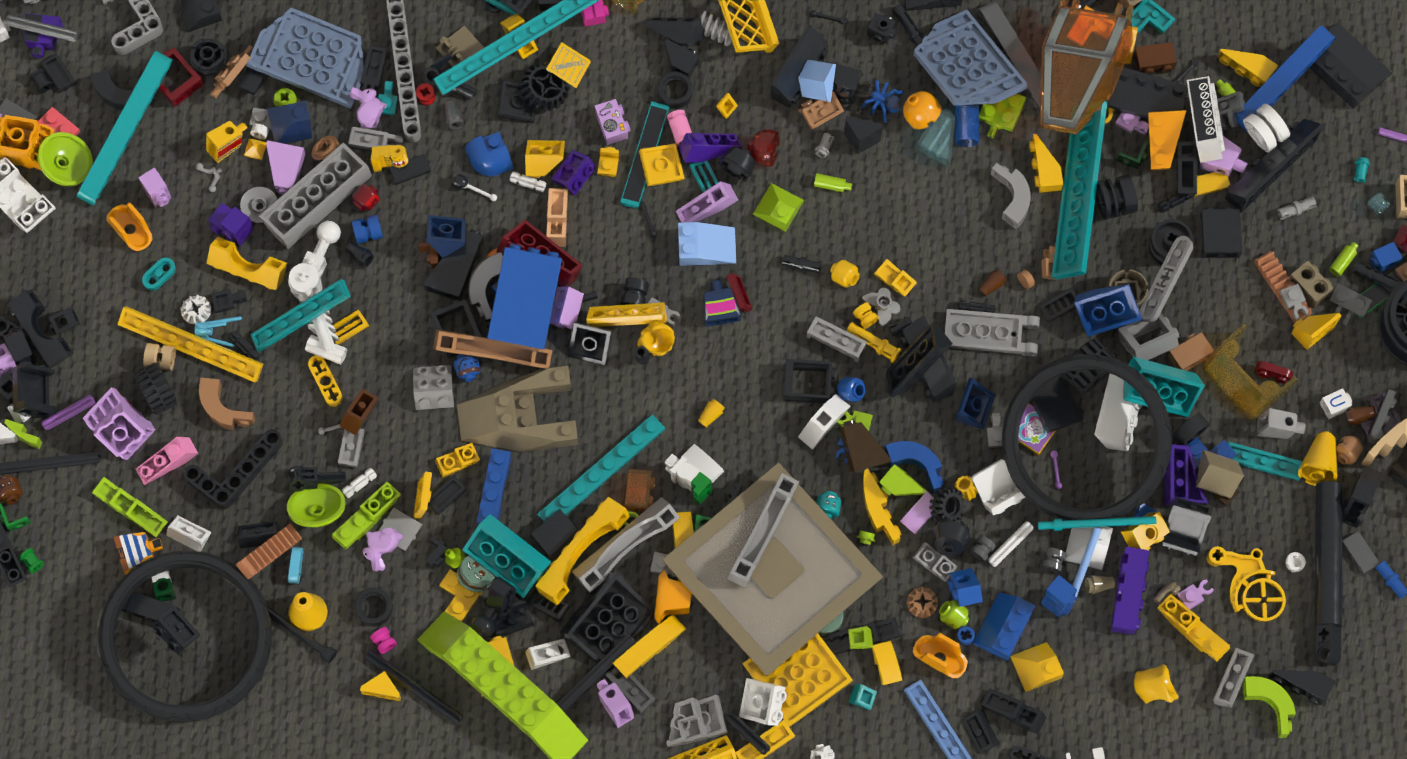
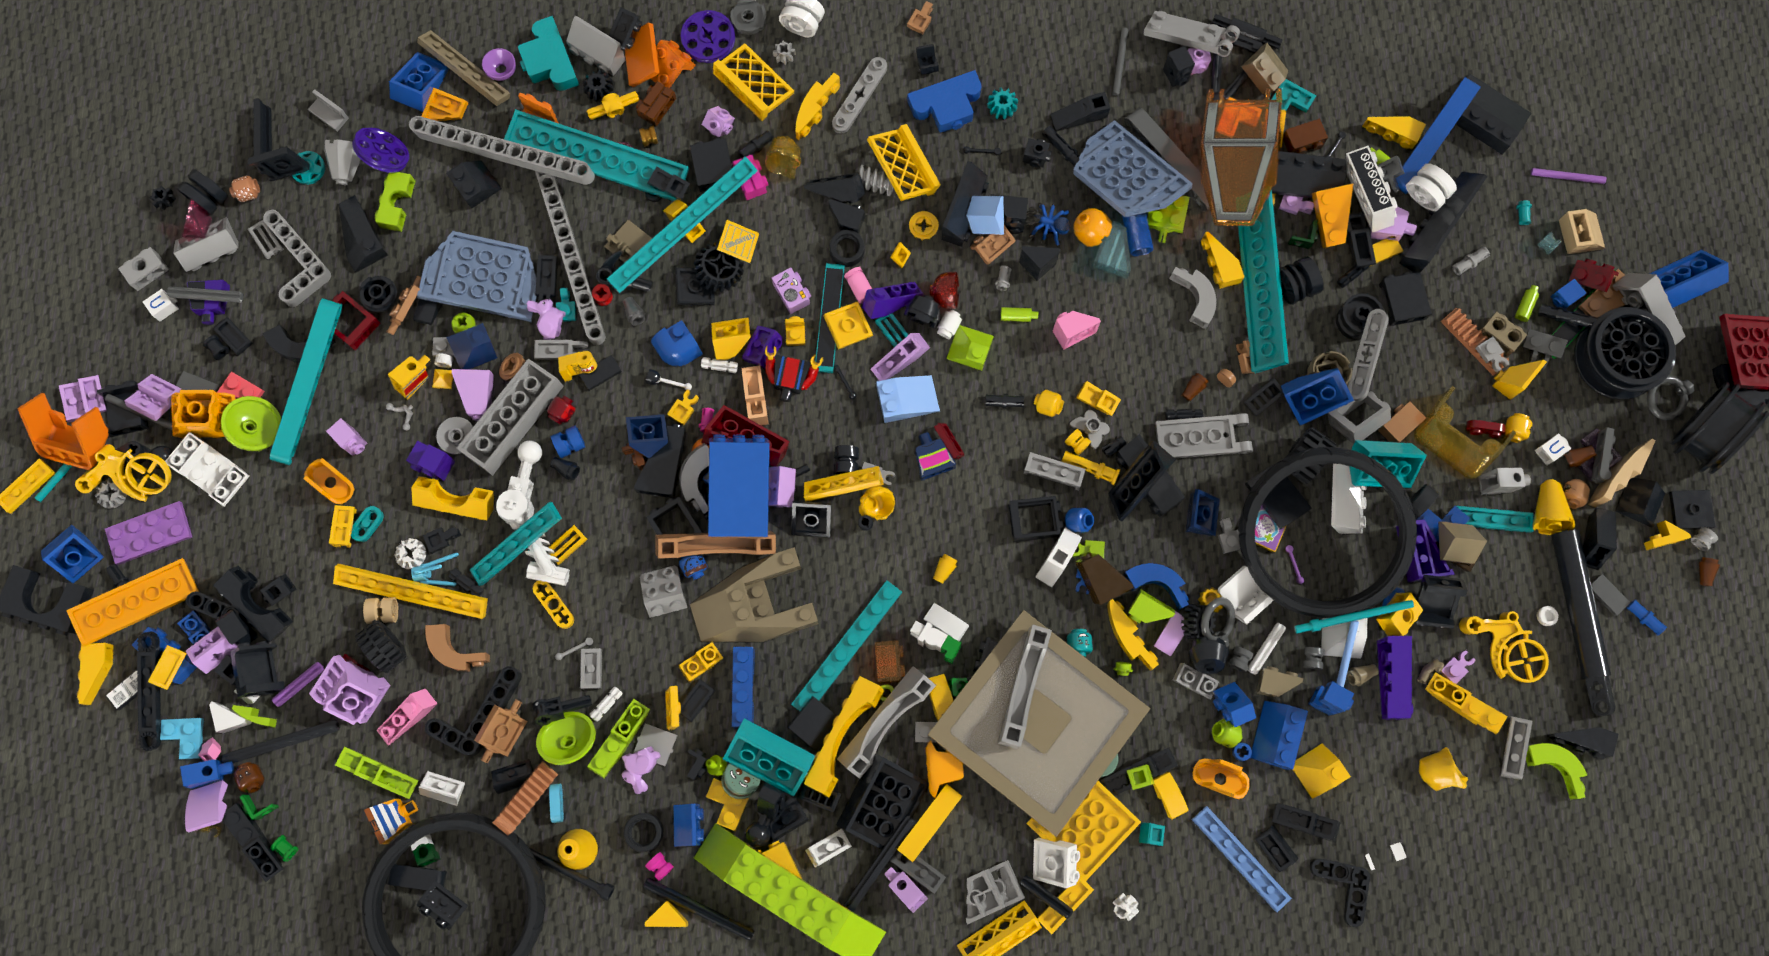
camera: 10 degrees left, 5 degrees up
reddish brown brick [340,389,378,435] -> none
medium nougat gear [907,587,938,618] -> none
none -> yellow hinge [329,505,357,548]
none -> medium nougat plate [474,699,528,764]
none -> yellow plate [667,390,699,426]
none -> blue slope [673,804,704,847]
none -> dark pink pin [698,408,714,433]
none -> torso [765,346,823,402]
none -> yellow gear [909,211,939,240]
none -> white brick [937,310,962,339]
none -> bright pink slope [1053,311,1101,350]
none -> dark grey piece [1201,597,1235,647]
none -> dark tan slope [1256,666,1303,698]
none -> yellow head [1505,413,1533,443]

